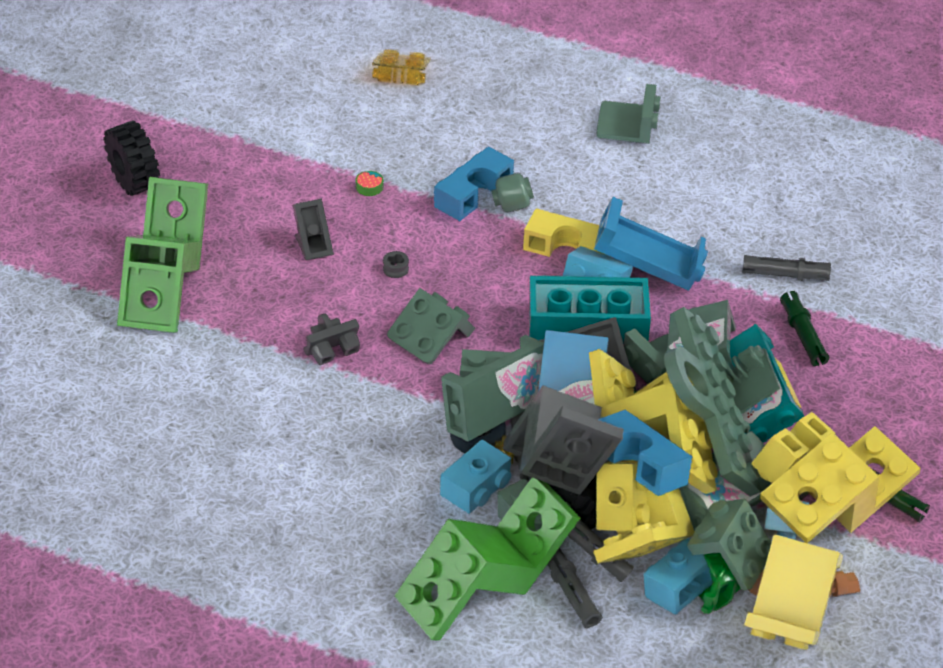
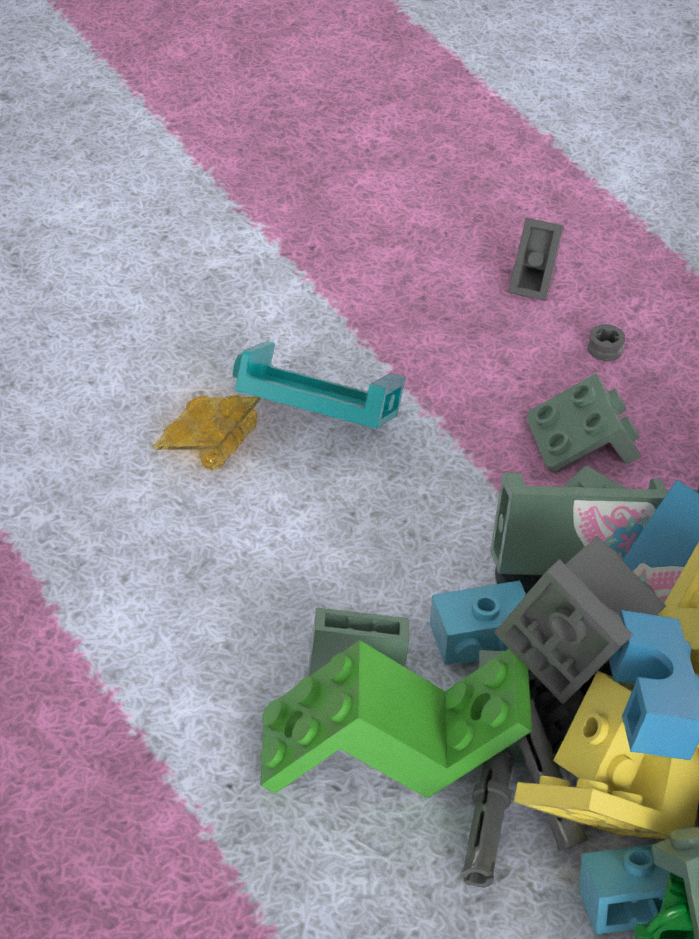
camera: 35 degrees right, 0 degrees up
black tyre [103,120,160,196] -> none
bright green bracket [117,177,208,333] -> none
dark grey hips [303,313,361,365] -> none
tile [356,171,384,196] -> none
none -> clear yellow hinge [152,395,261,470]
none -> teal panel [233,341,406,429]
none -> sand green brick [308,607,410,676]

